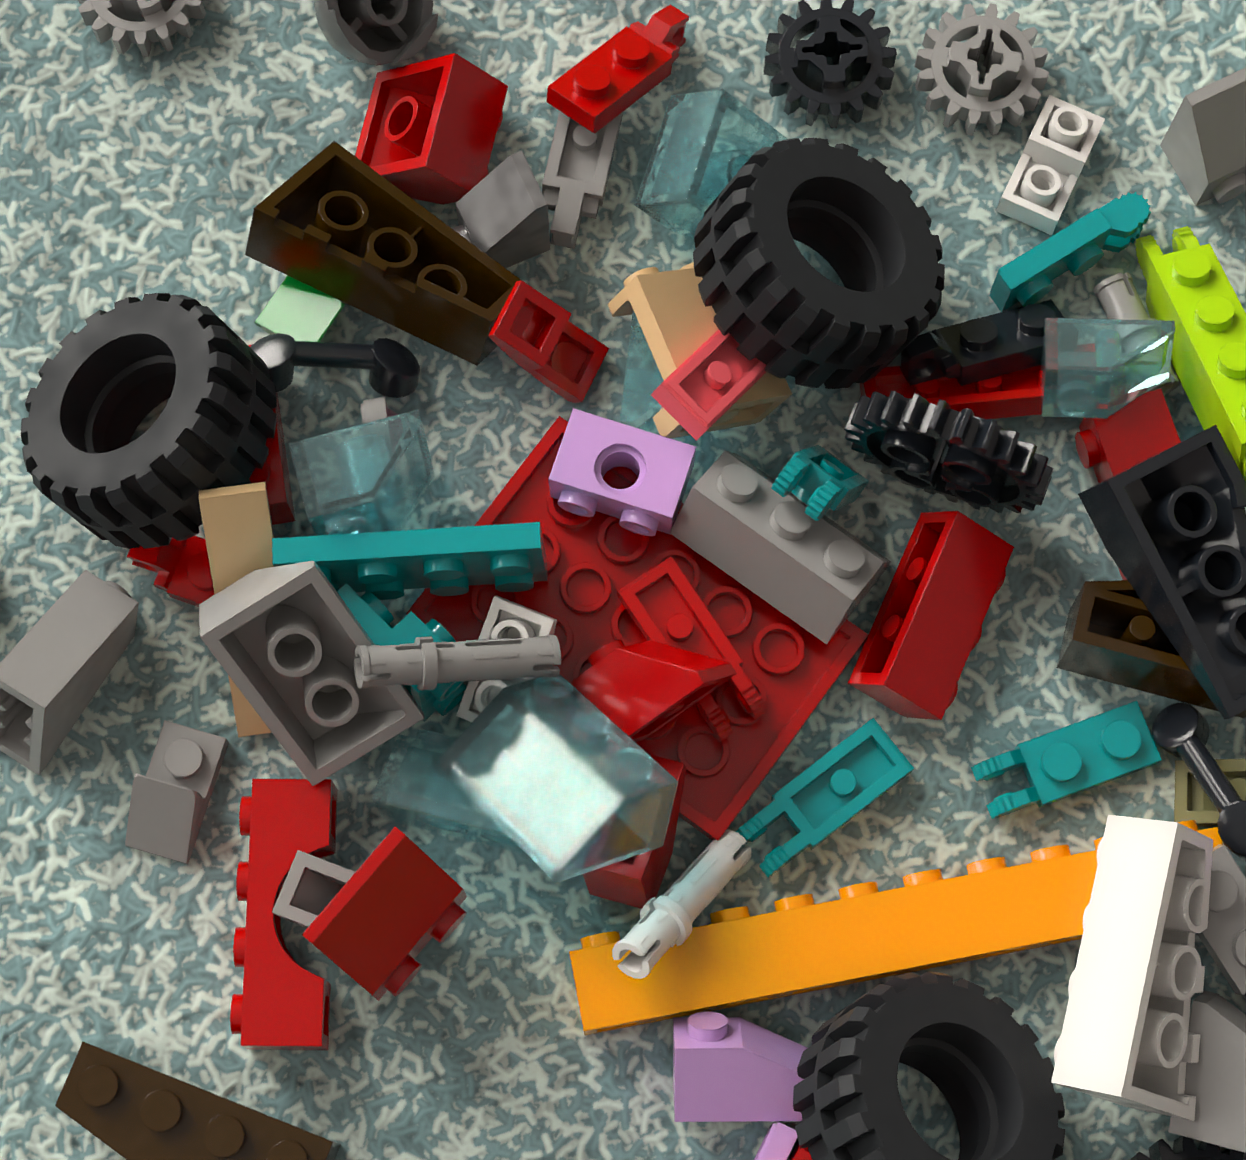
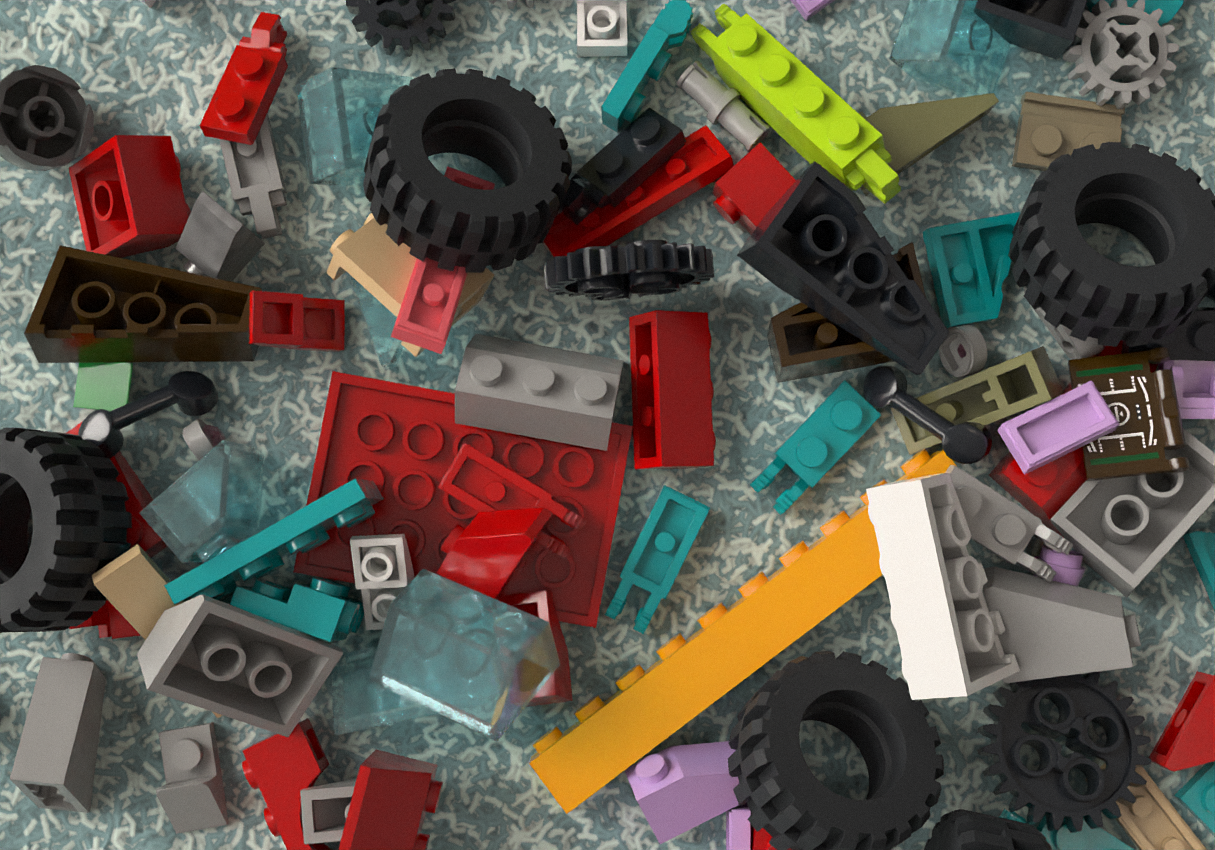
camera: 25 degrees left, 10 degrees up
light grey pin [354,635,561,690] -> none
lavender brick [549,408,696,536] -> none
white pin [612,829,752,979] -> none
teal hinge [771,445,869,521] -> none
clear light blue slope [1041,318,1175,418] -> none

